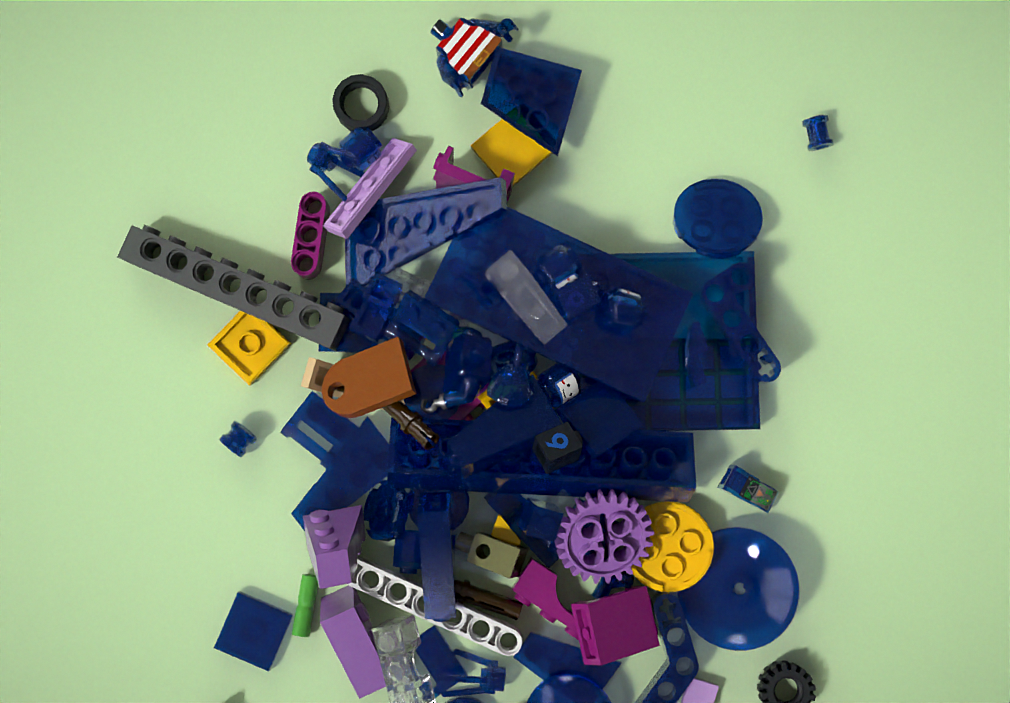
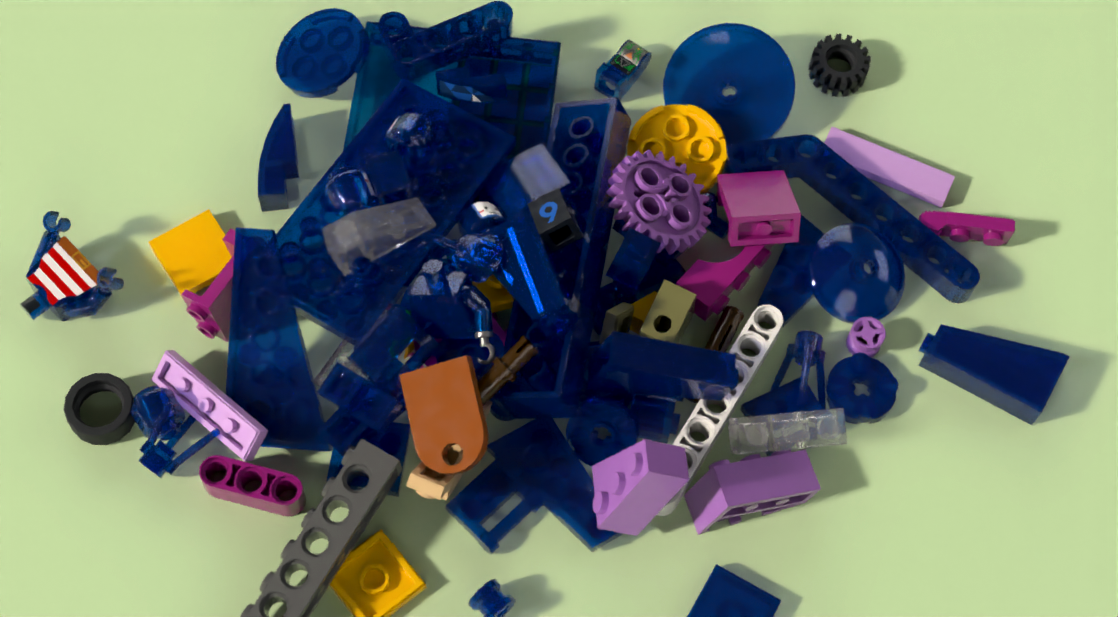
camera: 90 degrees left, 20 degrees down
bright green piece [292,574,319,637] -> none
clear blue wedge [481,46,582,157] -> none
none -> clear blue slope [258,104,299,212]
none -> olive tile [599,302,634,347]

